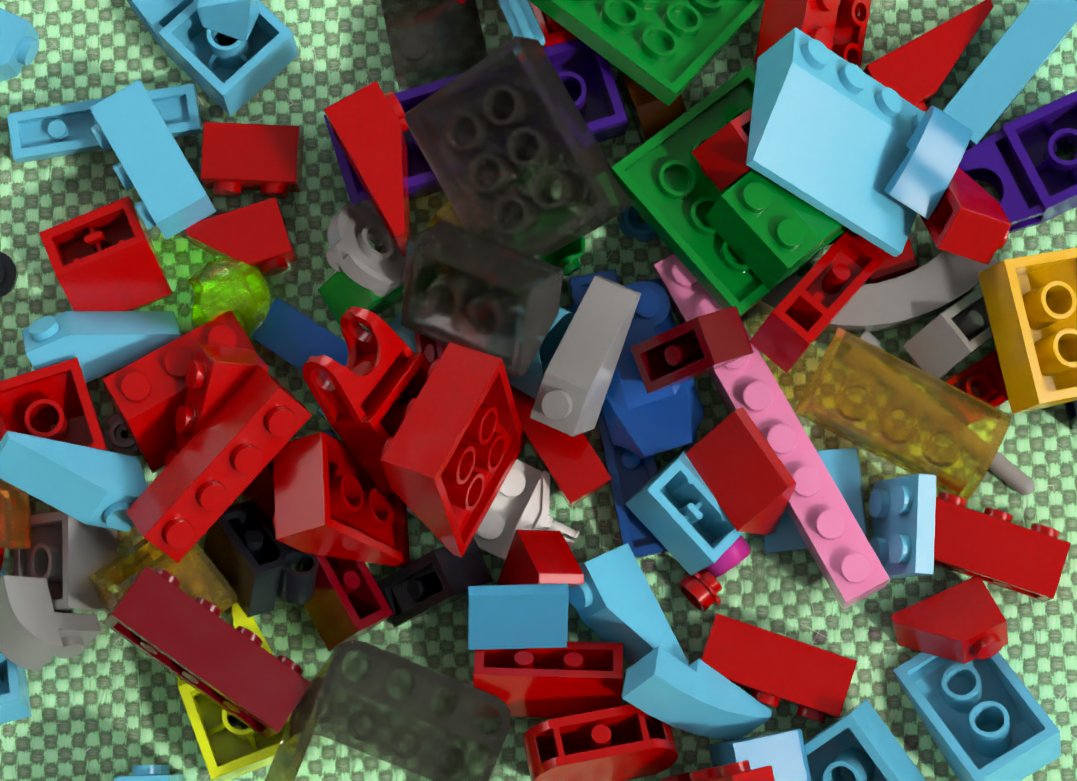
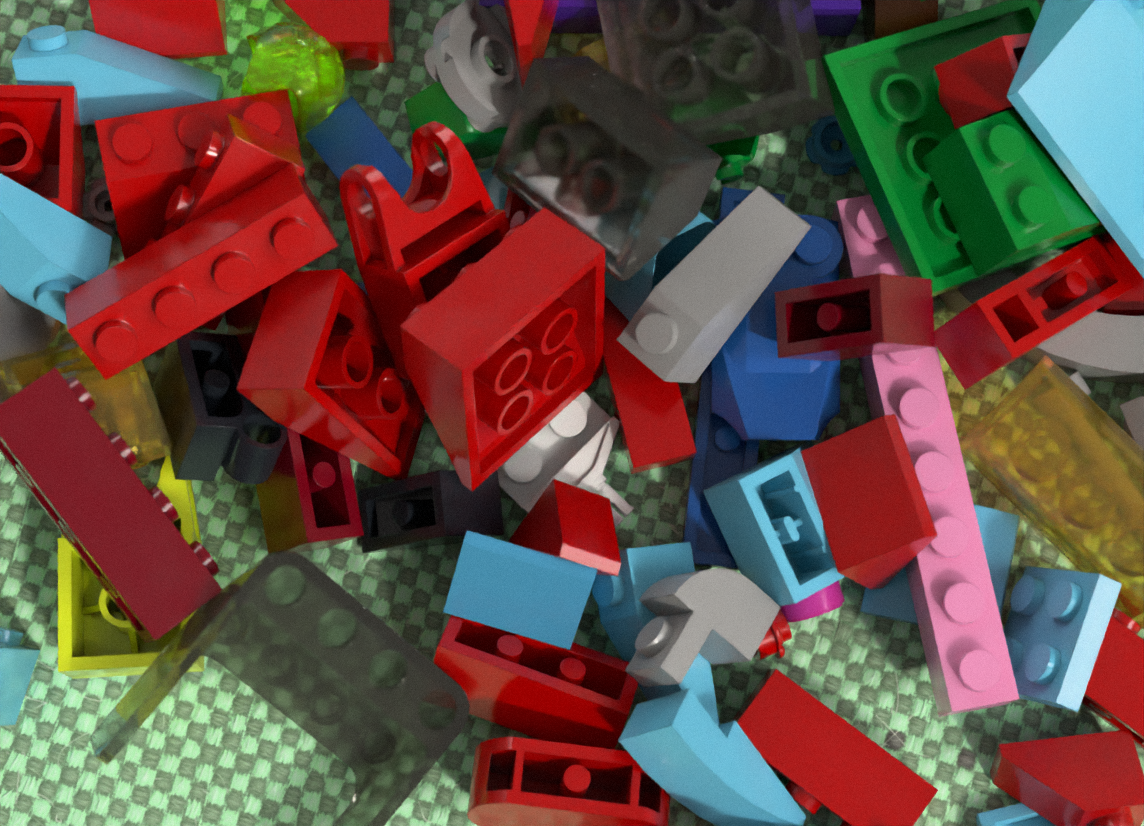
camera: 15 degrees right, 0 degrees up
none -> light grey brick [625,568,781,687]

